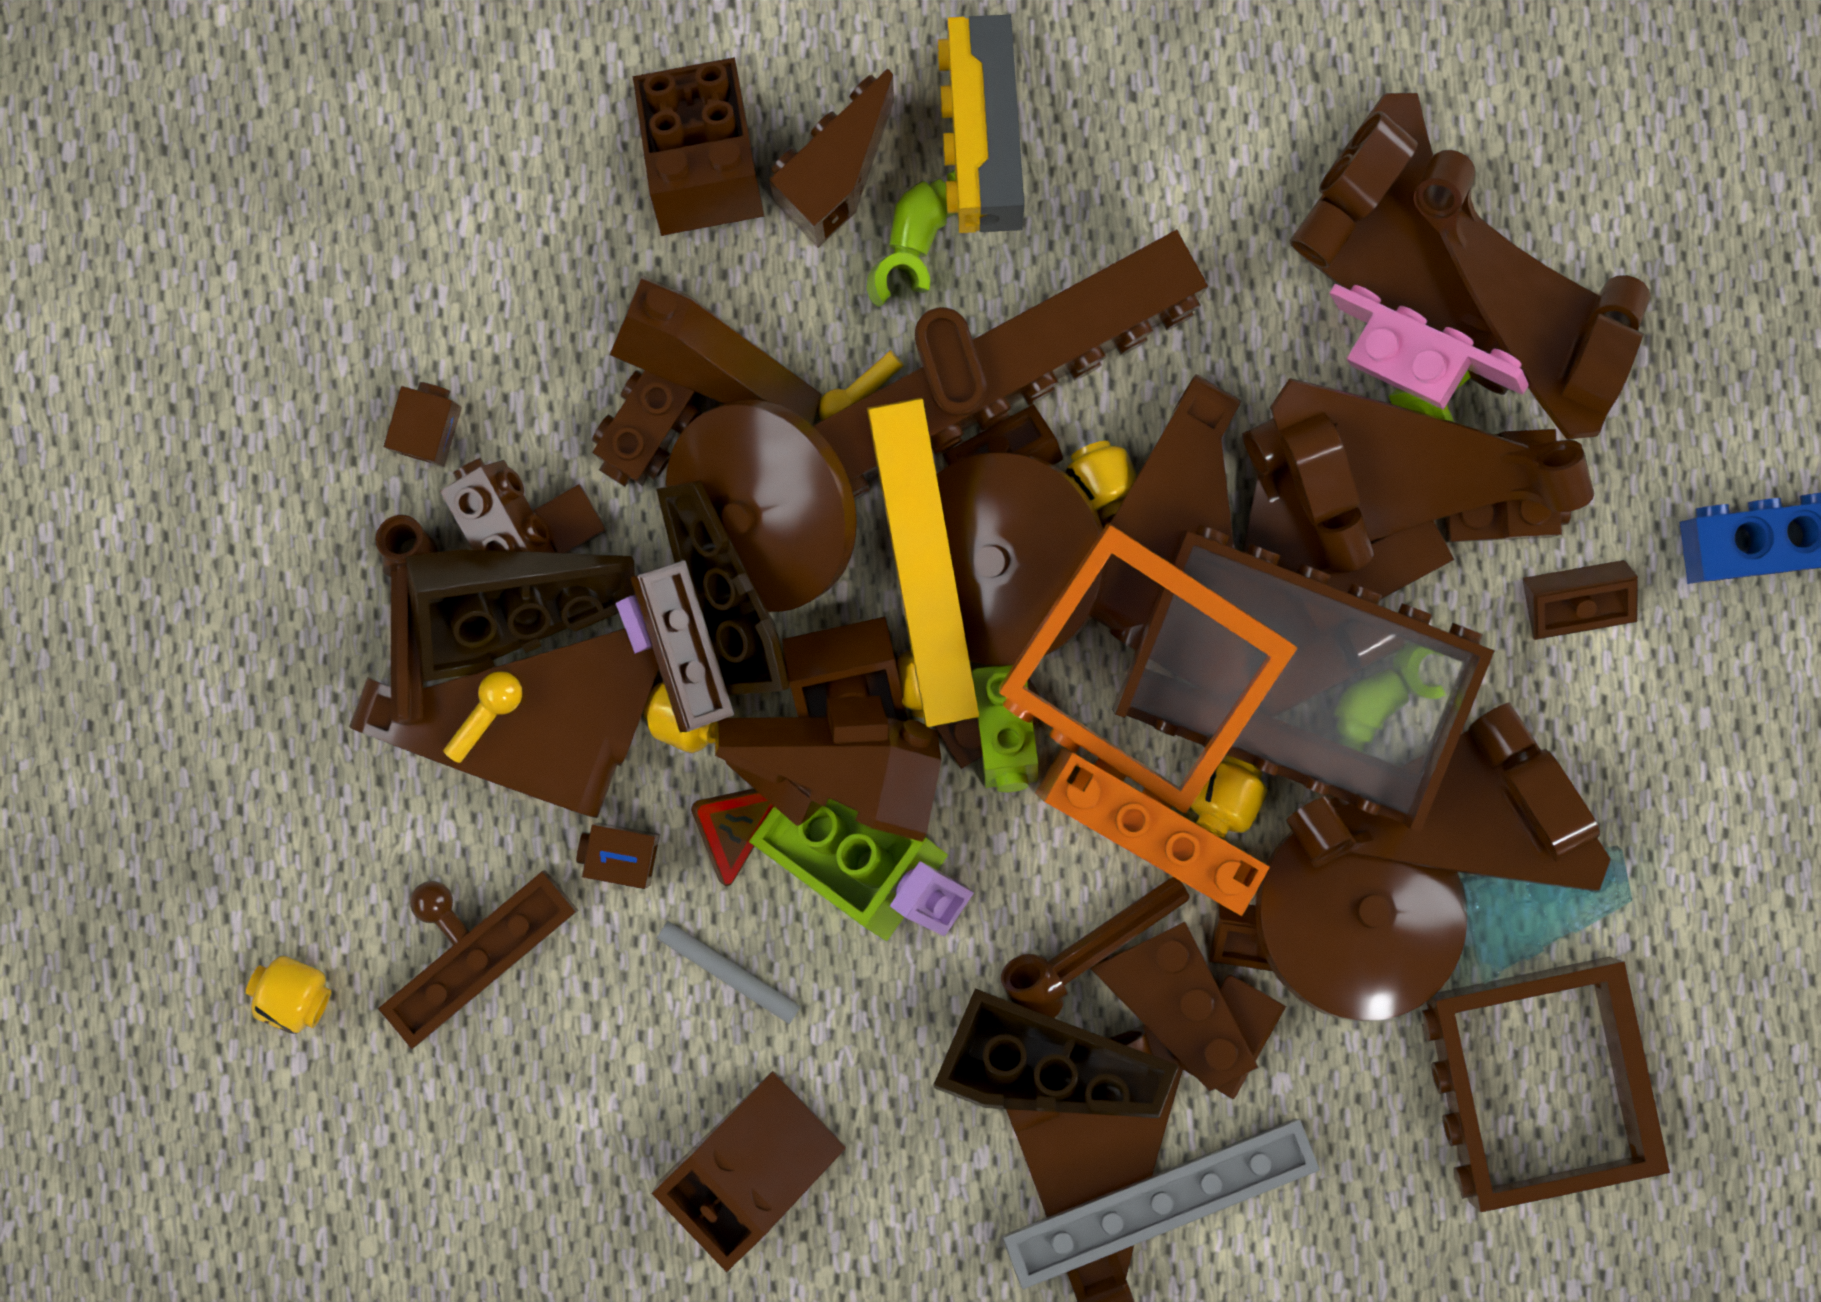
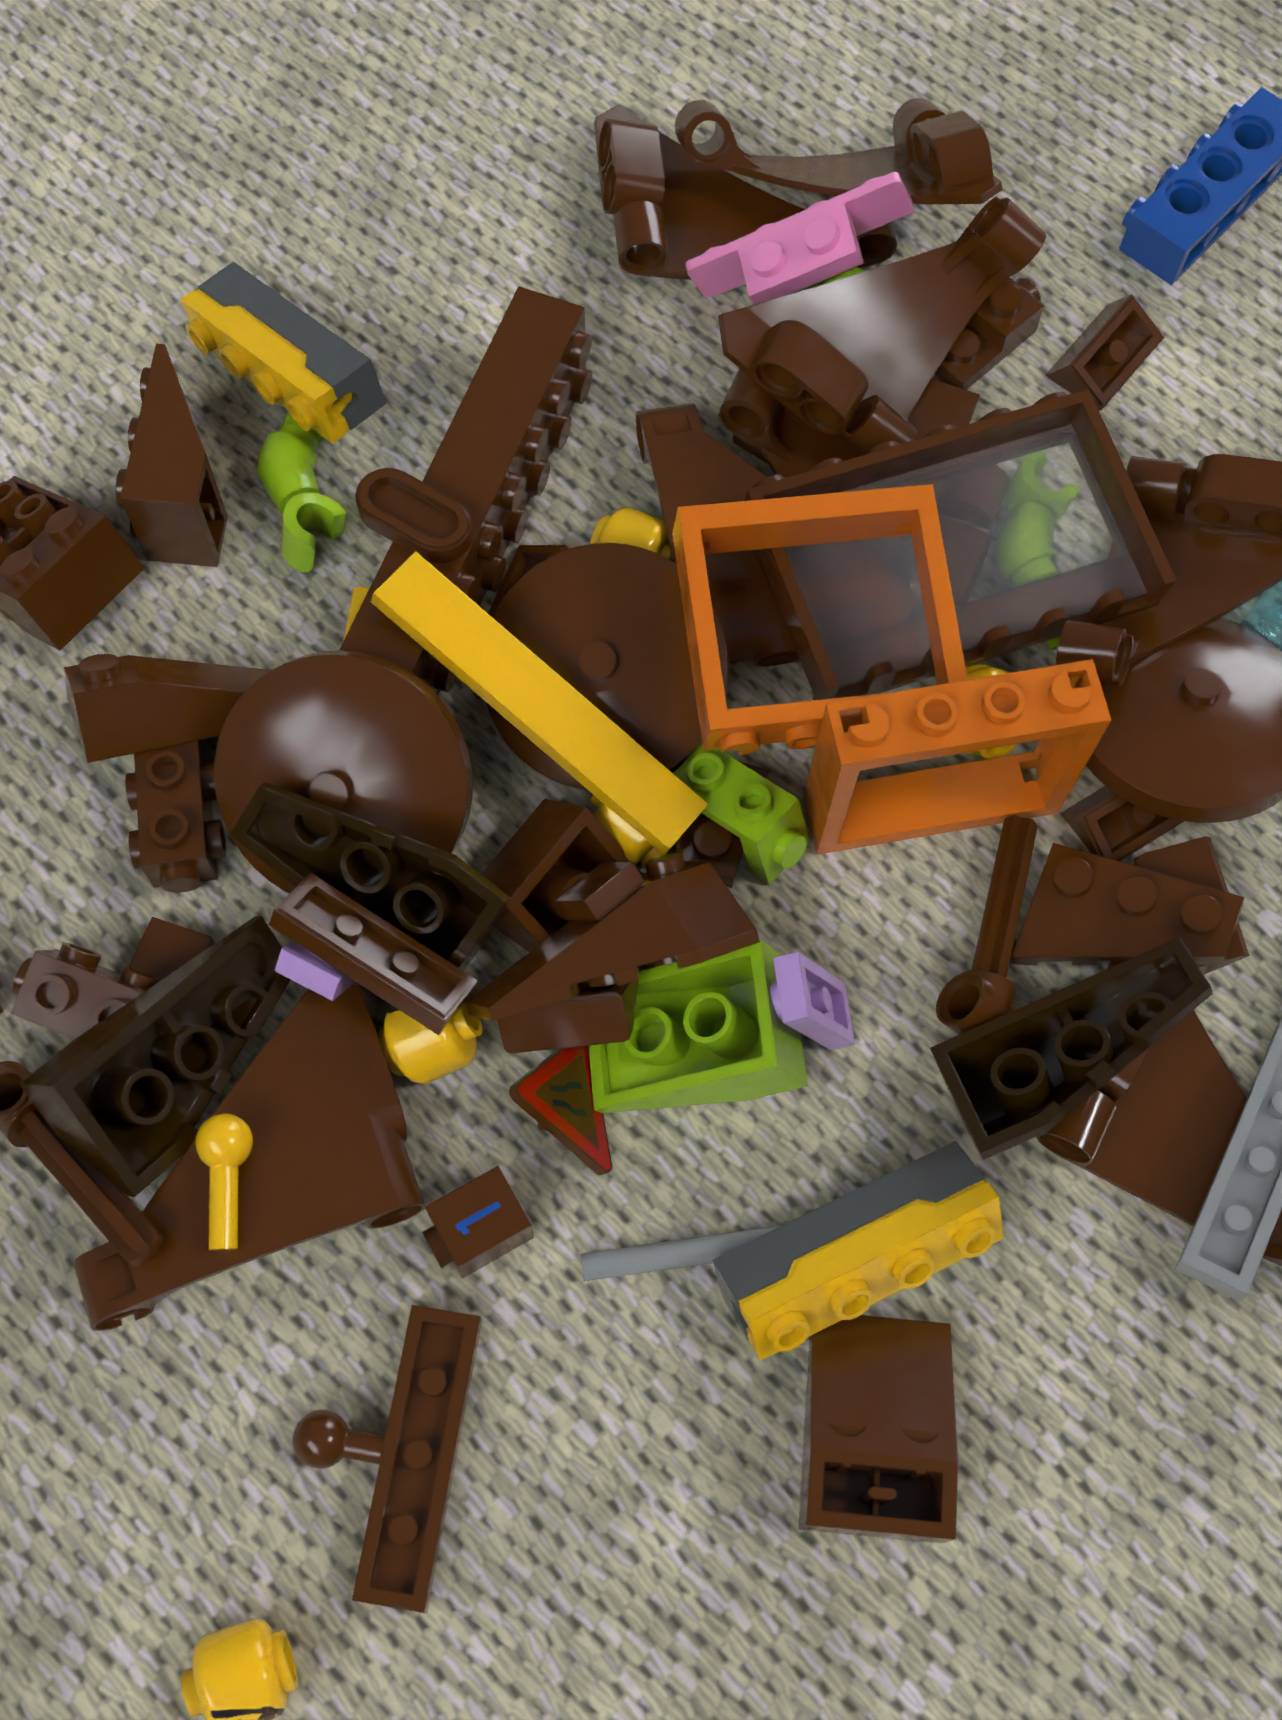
camera: 40 degrees left, 20 degrees down
none -> yellow piece [713,1141,1004,1361]

